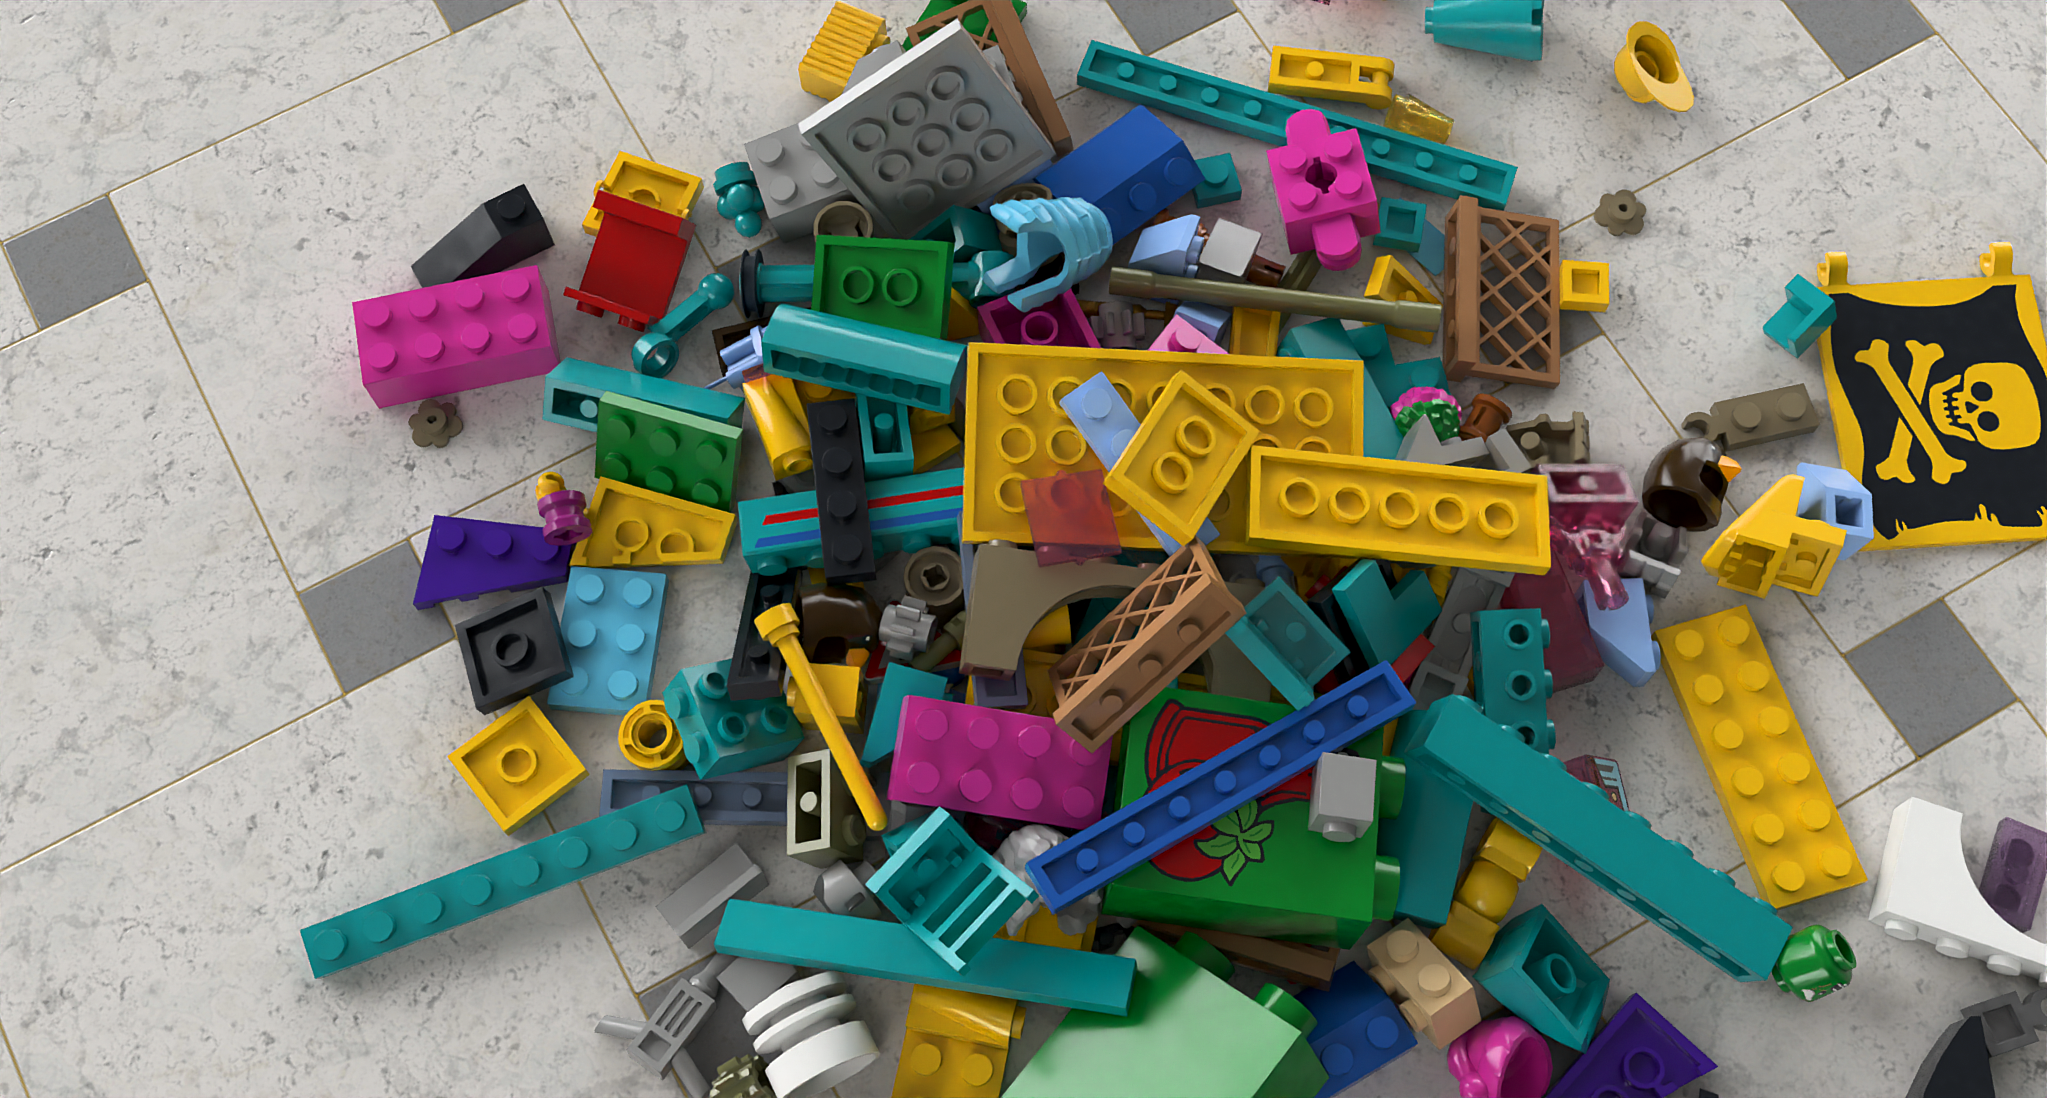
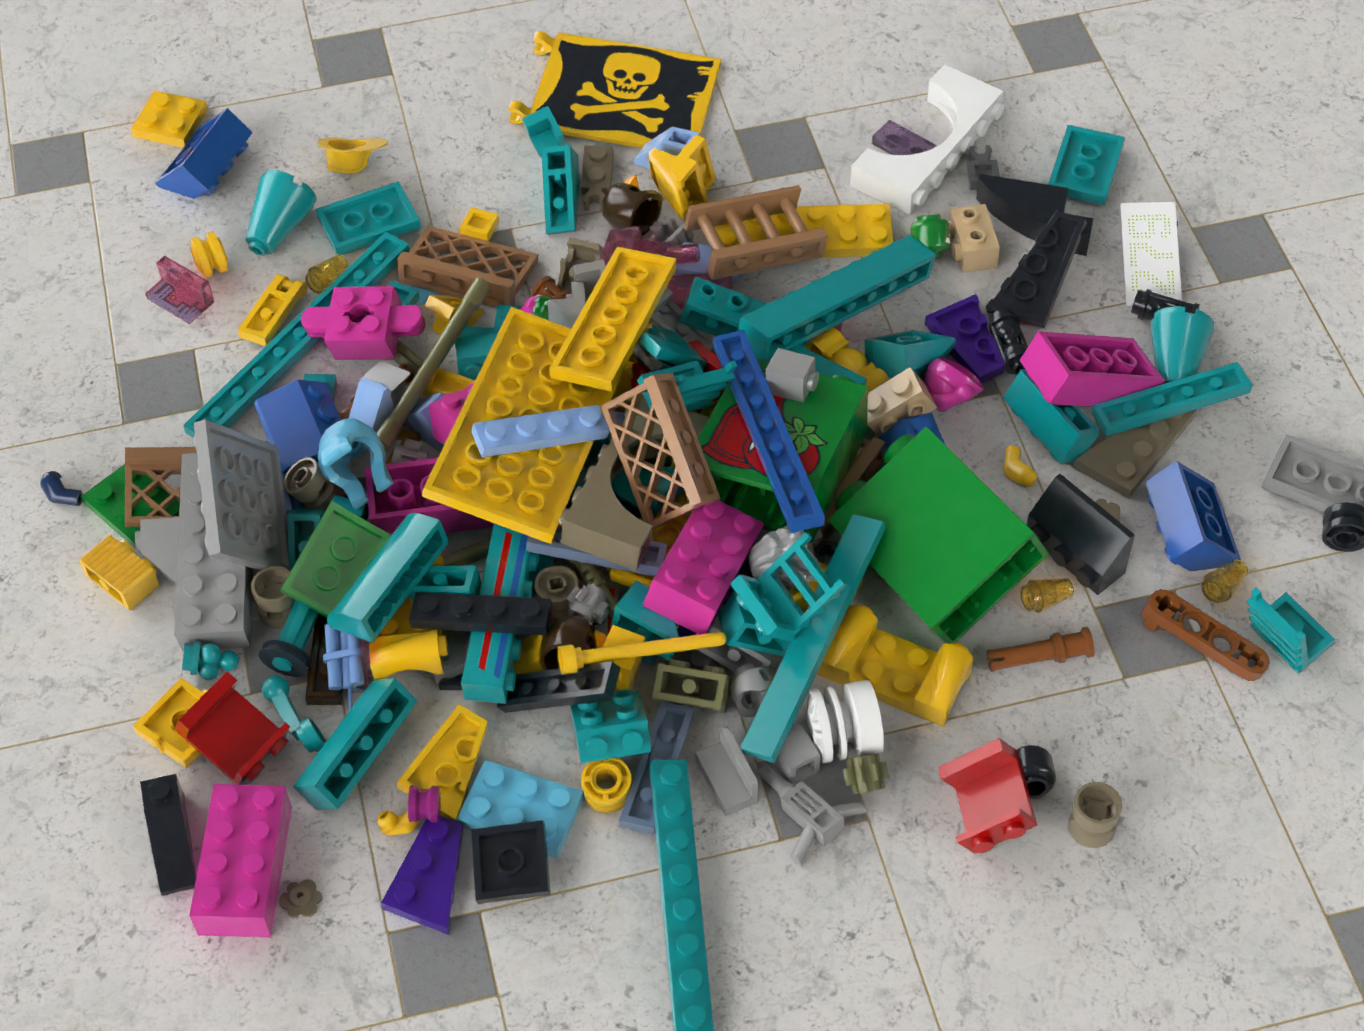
camera: 75 degrees left, 15 degrees down
yellow plate [447,696,590,836] -> none
green plate [594,391,743,513] -> none
clear pink piece [1020,469,1122,567] -> none
yellow plate [1102,369,1260,546] -> none
dark tan plant [1594,189,1646,236] -> none
none -> teal plate [315,181,421,256]
none -> teal slope [541,144,580,235]
none -> medium nougat fence [684,185,828,280]
none -> tan brick [948,204,1000,273]

